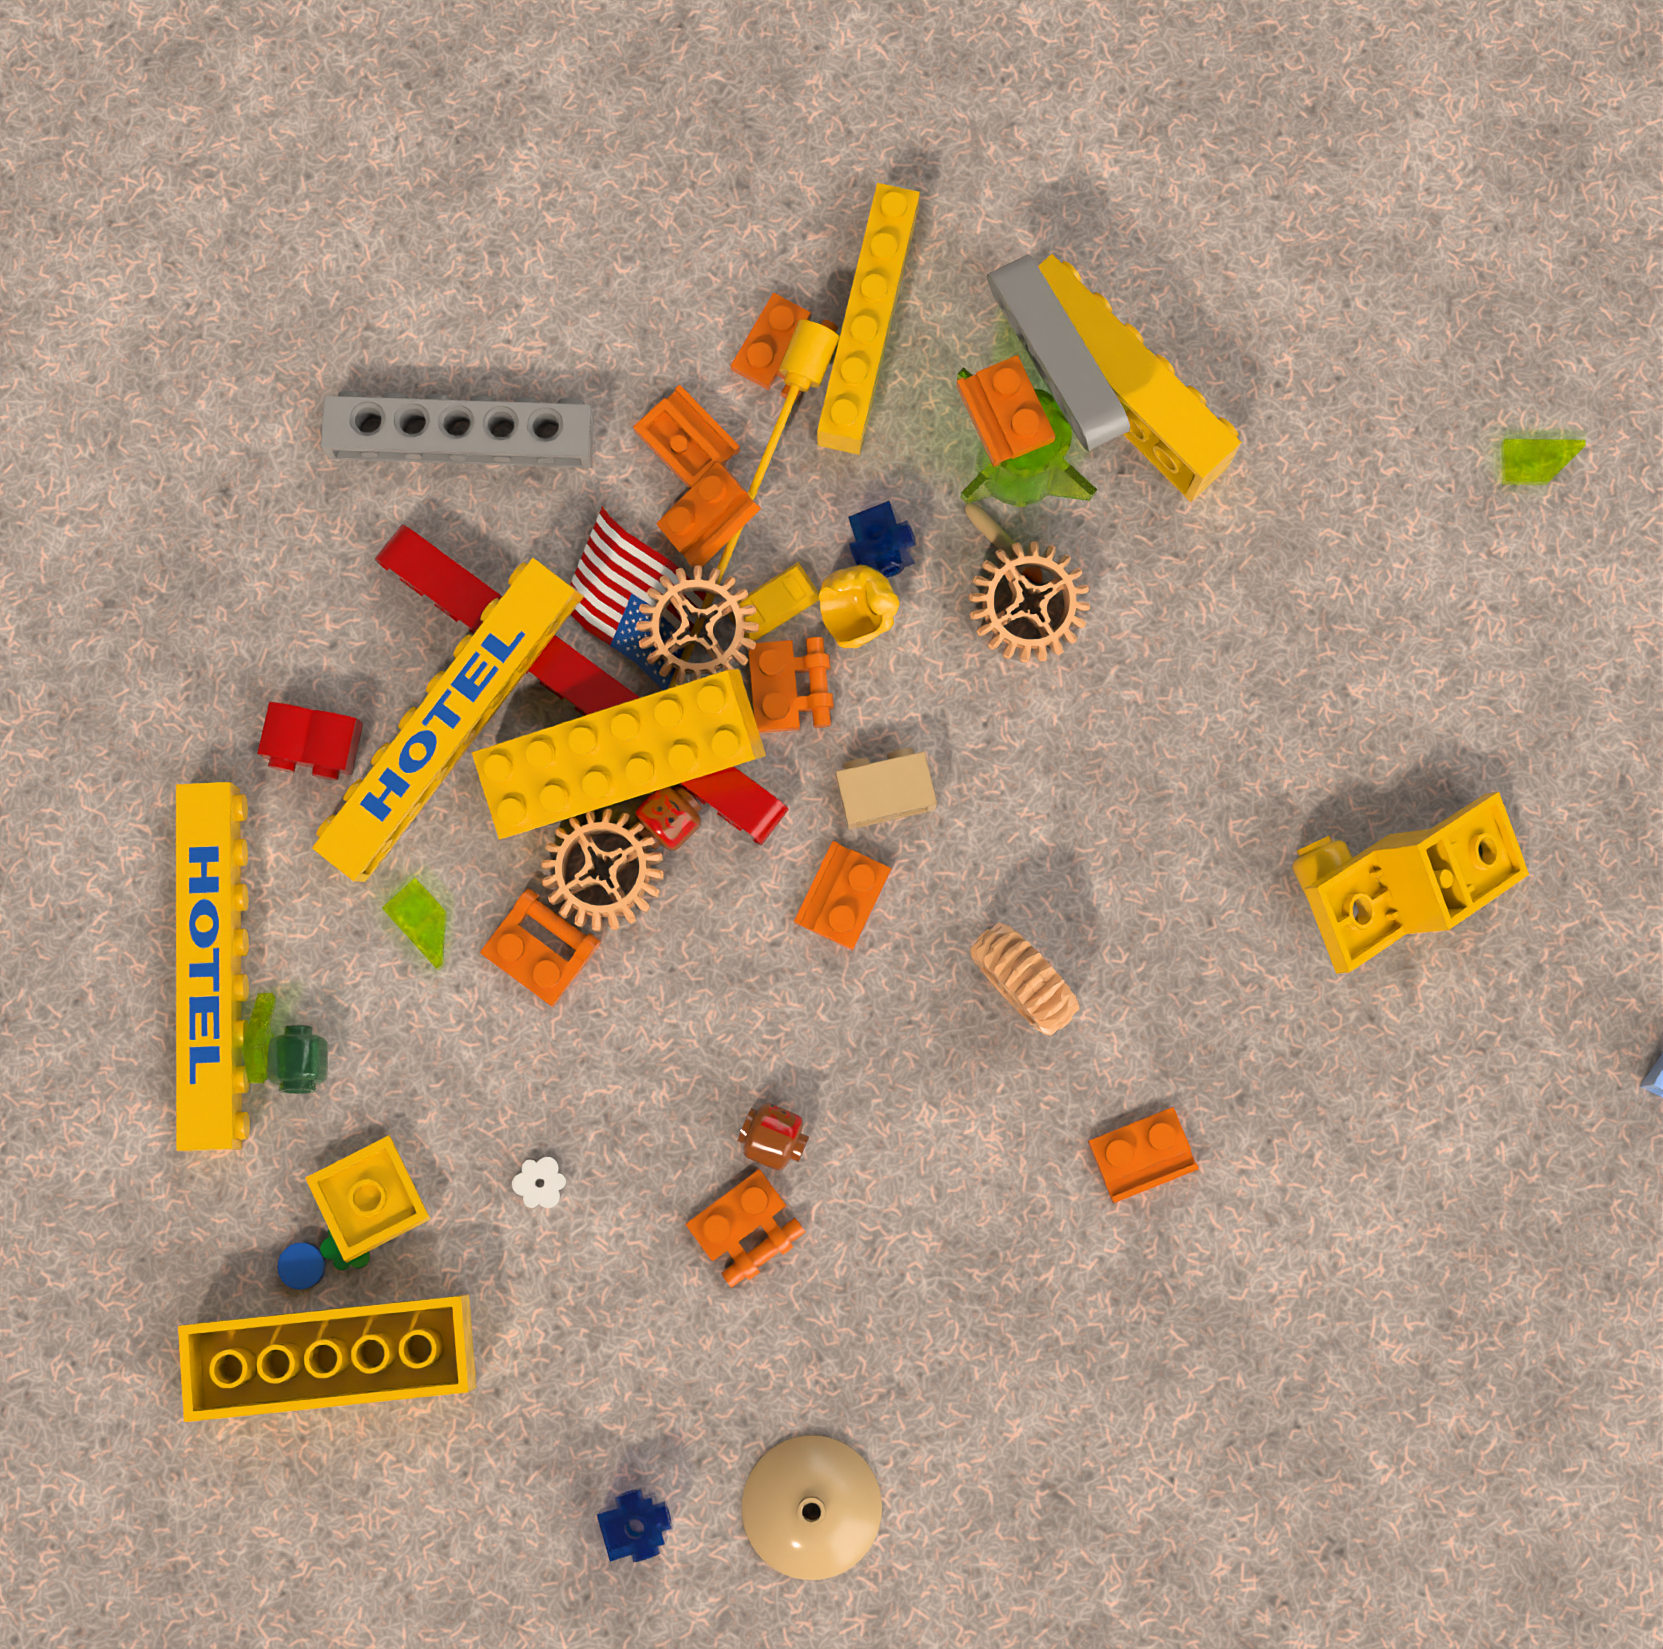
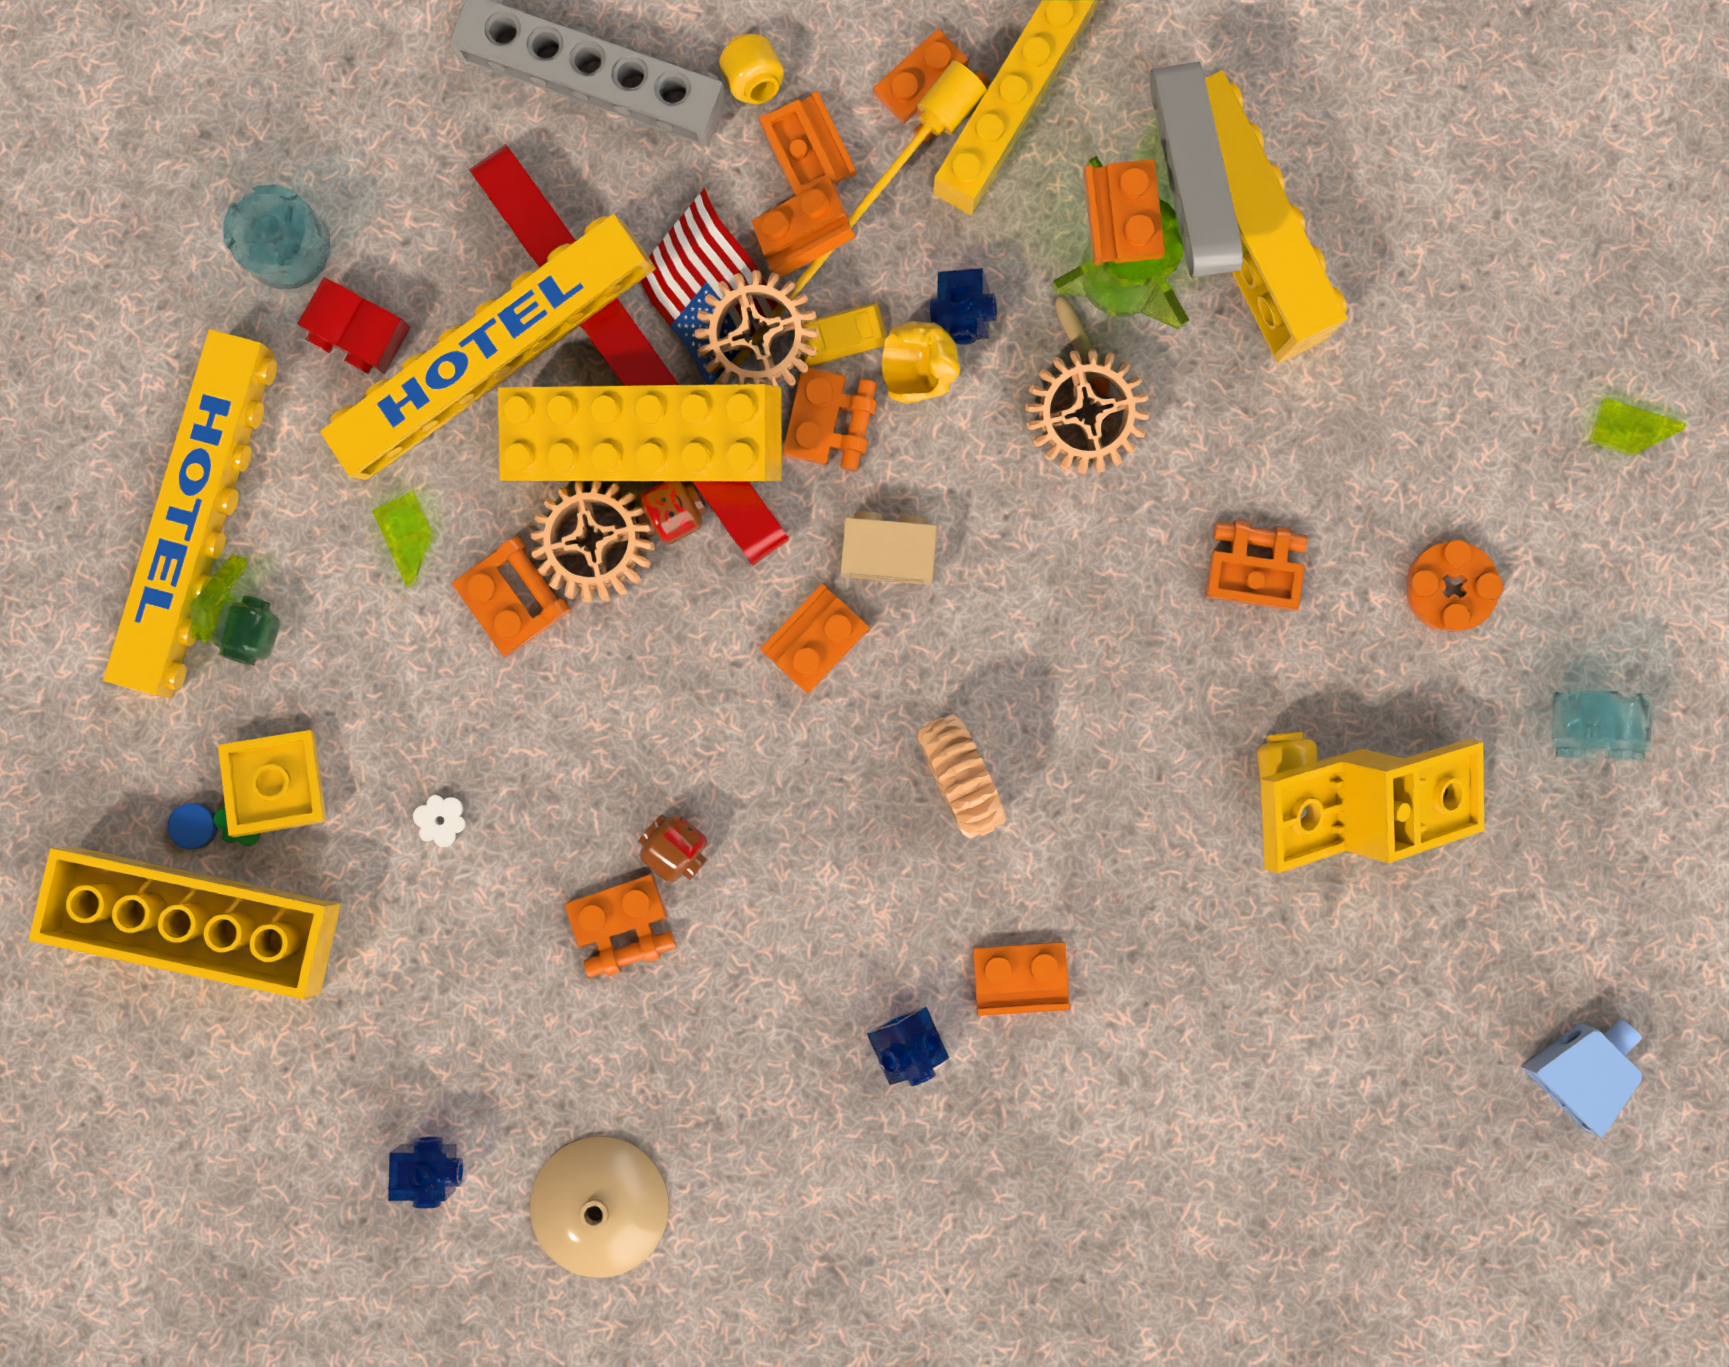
camera: 20 degrees right, 5 degrees up
none -> clear light blue brick [223,184,330,290]
none -> yellow head [719,34,784,104]
none -> clear blue brick [867,1007,949,1087]
none -> orange plate [1205,520,1307,612]
none -> orange plate [1406,540,1503,632]
none -> clear light blue brick [1552,691,1652,762]

